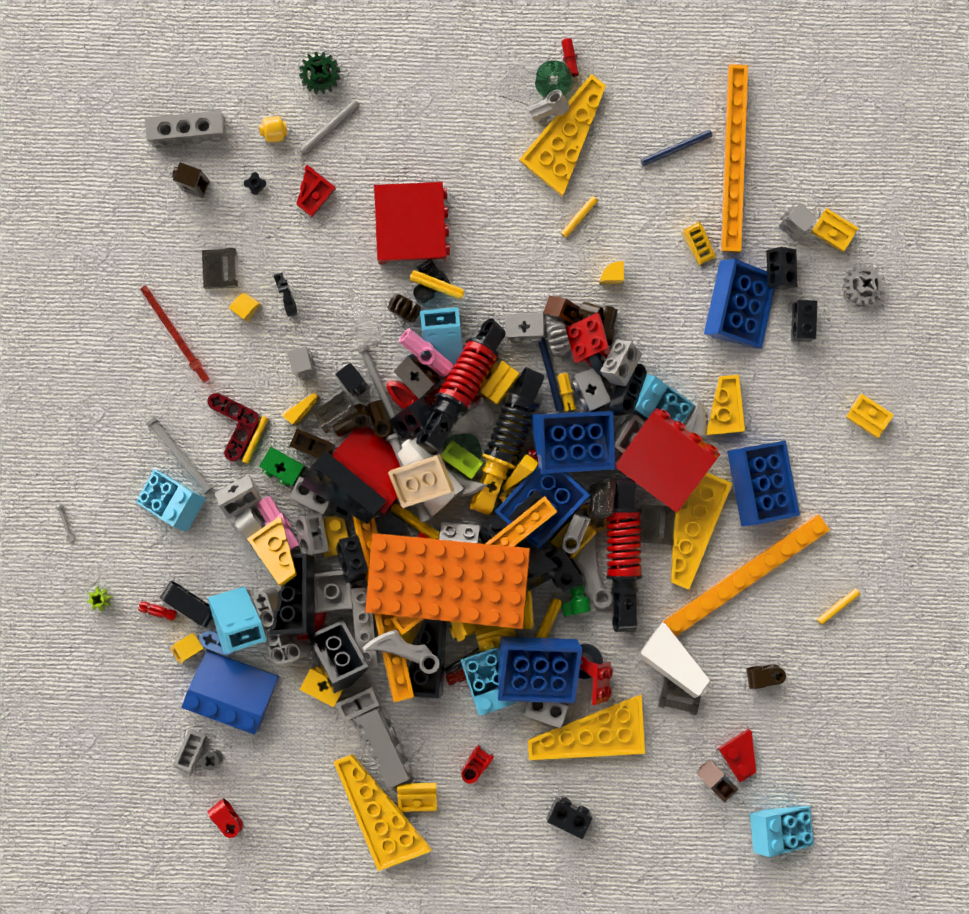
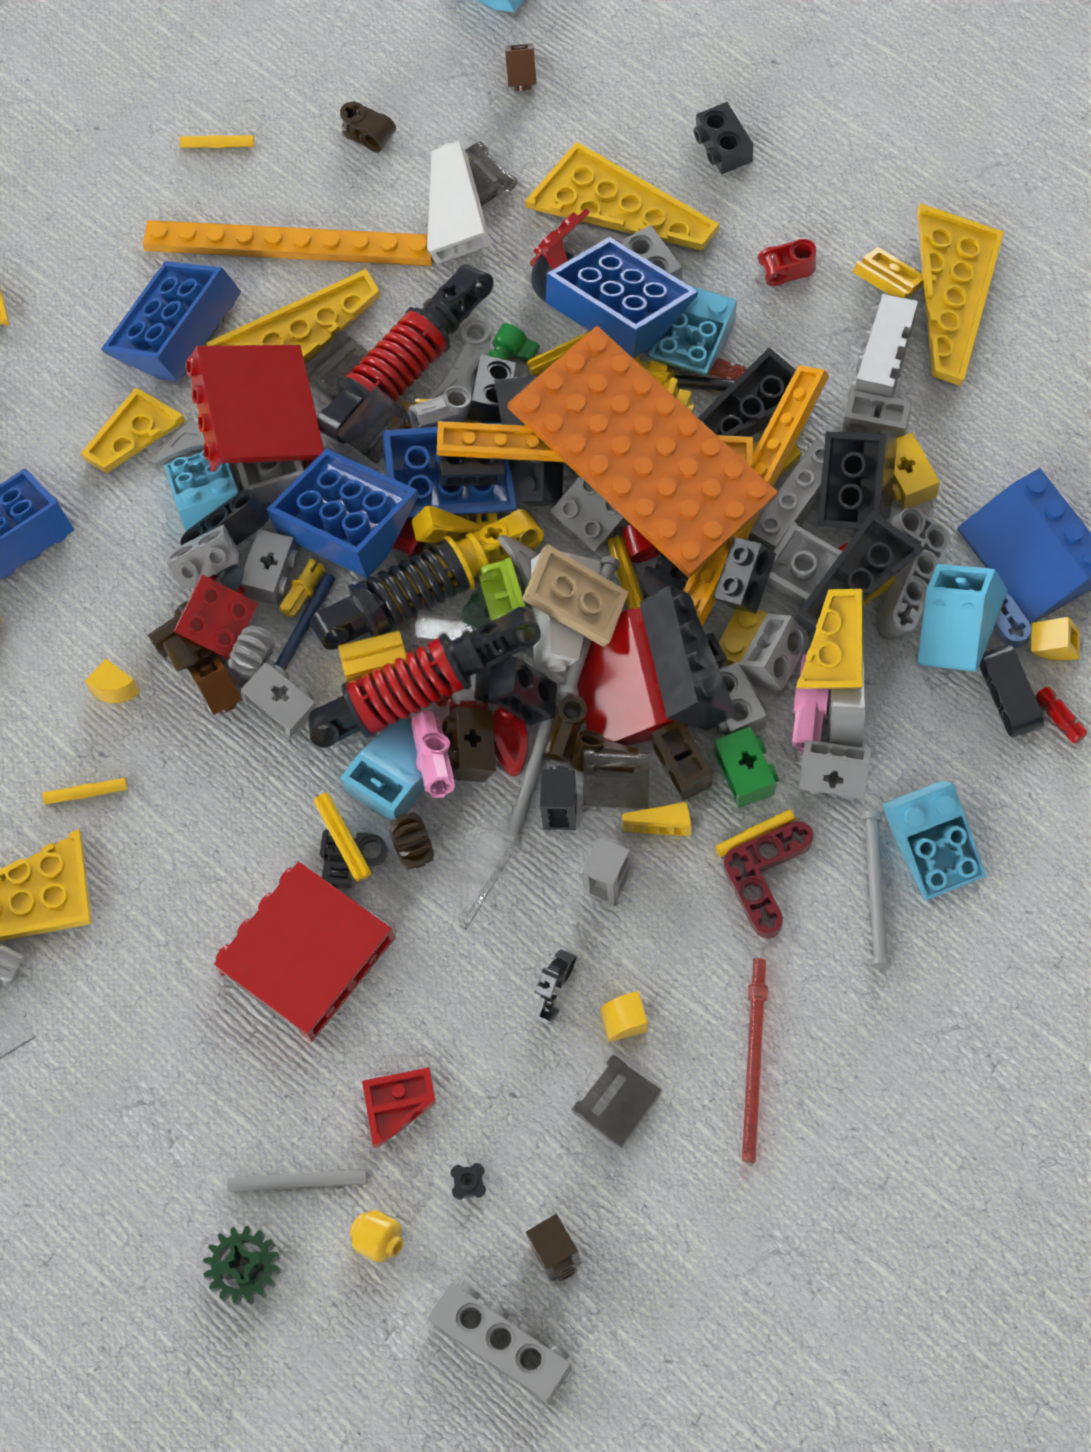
camera: 130 degrees left, 20 degrees down
light grey piece [362,630,439,674] -> none
red wing [718,729,756,783] -> none

